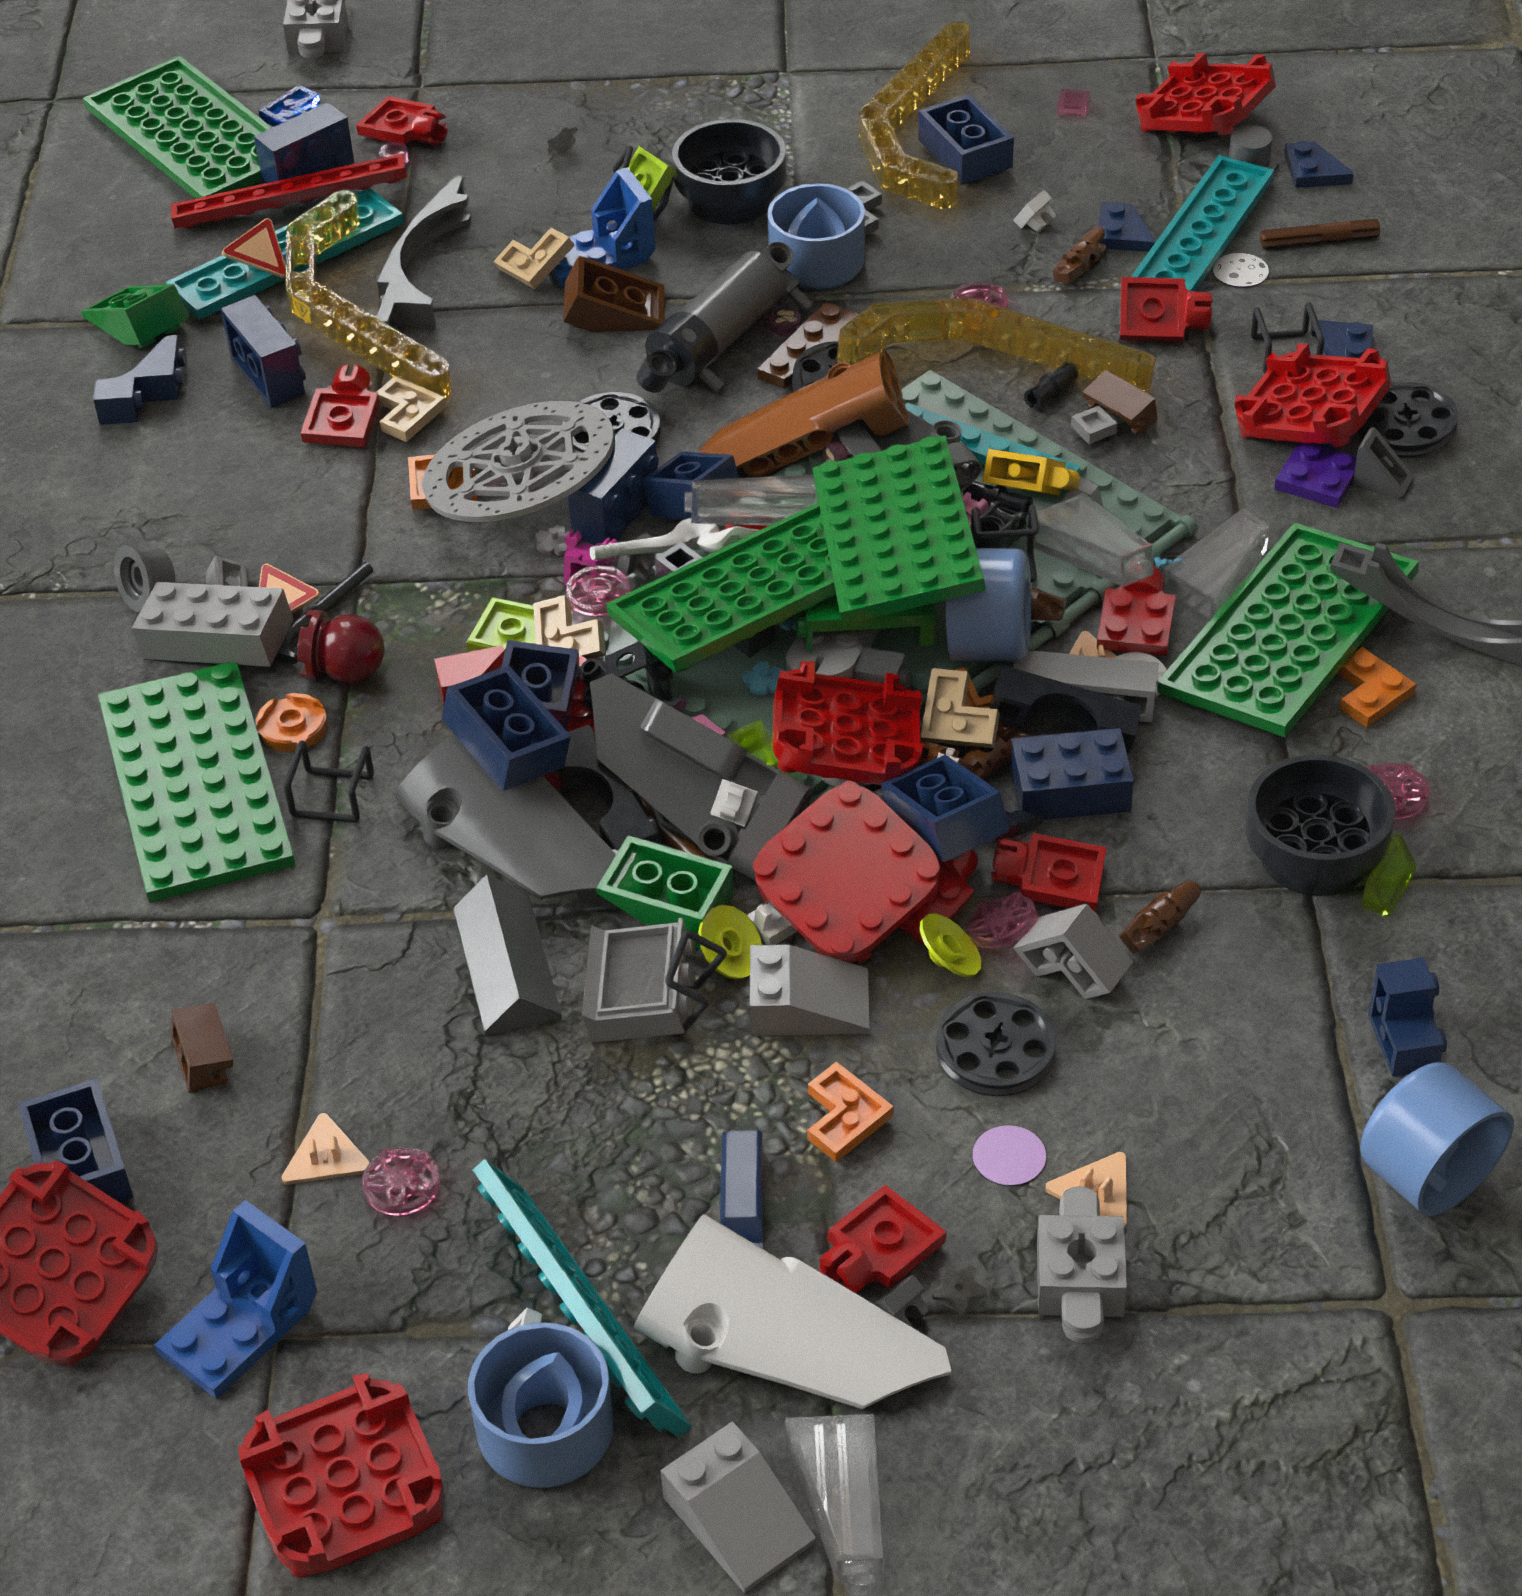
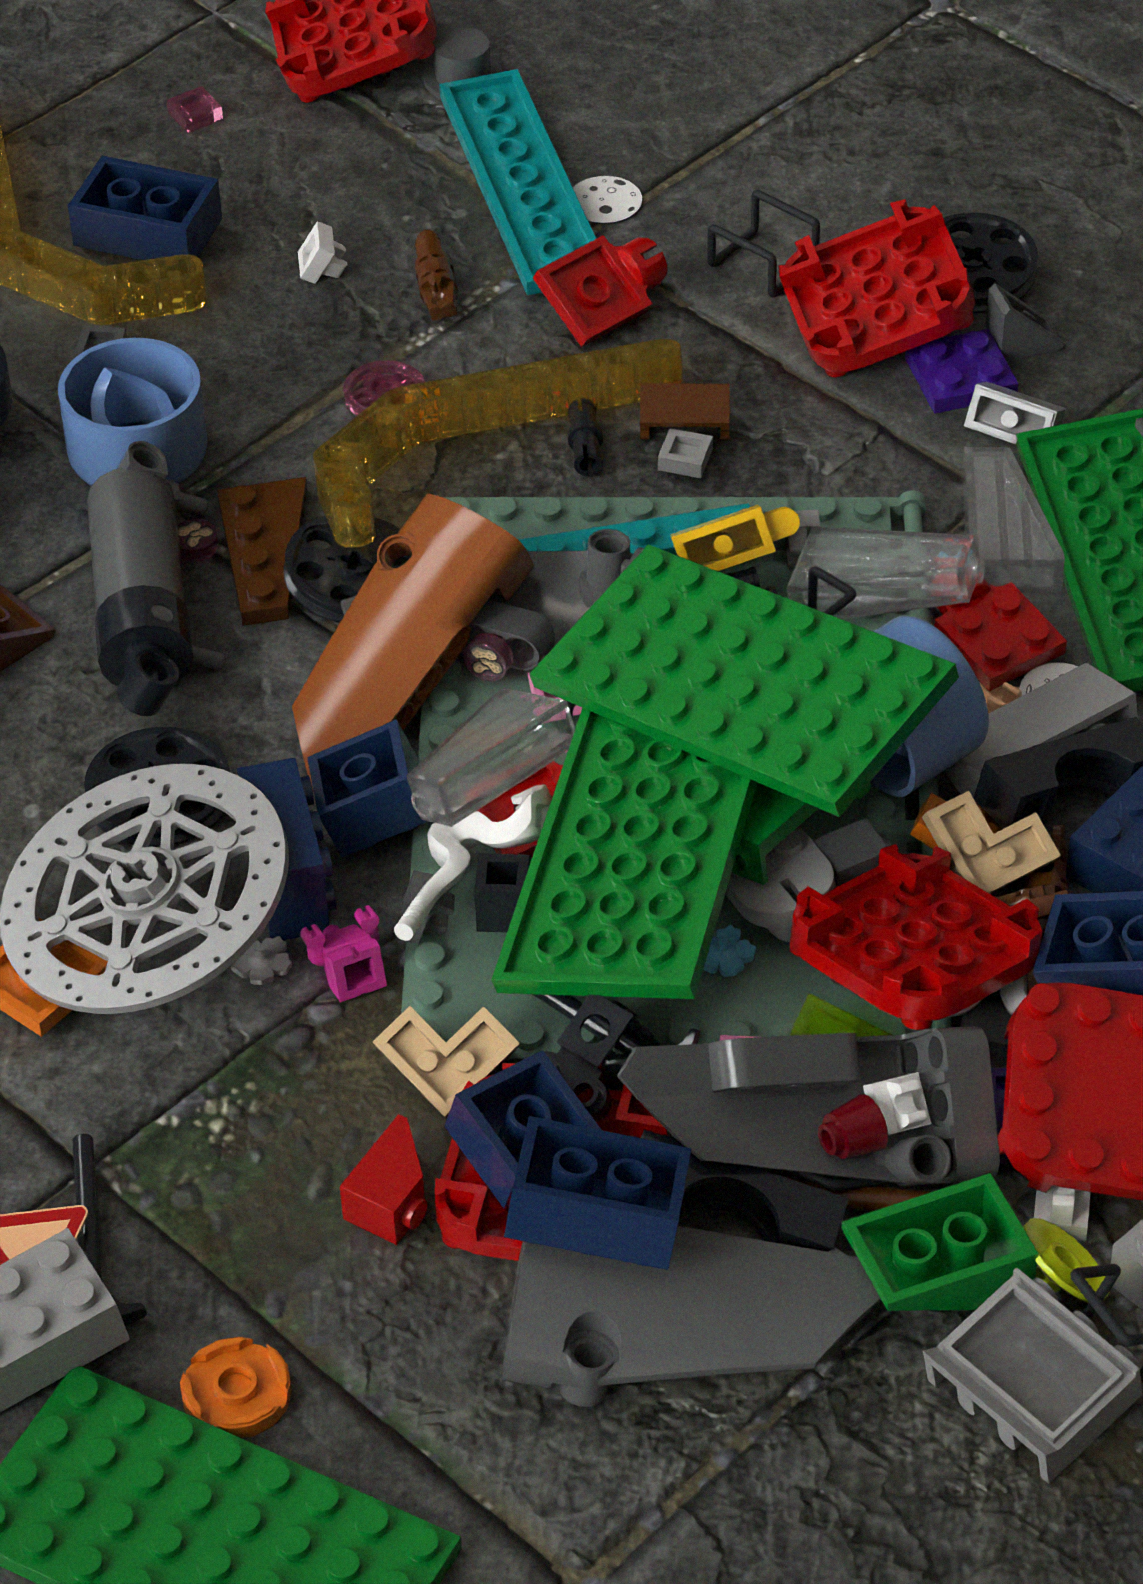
camera: 45 degrees left, 0 degrees up
black piece [284,740,374,822] -> none
dark red tile [297,610,385,684] -> none
dark grey slope [454,874,562,1036] -> none
lime tile [466,597,536,652] -> none
clear pink wheel [566,566,631,618] -> none
dark blue wing [1098,202,1155,252] -> none
reddish brown axle [1260,218,1380,248] -> none
dark blue wing [1284,141,1354,188] -> none
dark blue wing [1310,320,1373,358] -> none
none -> dark red hat [818,1094,888,1159]
none -> light grey slope [964,382,1066,444]

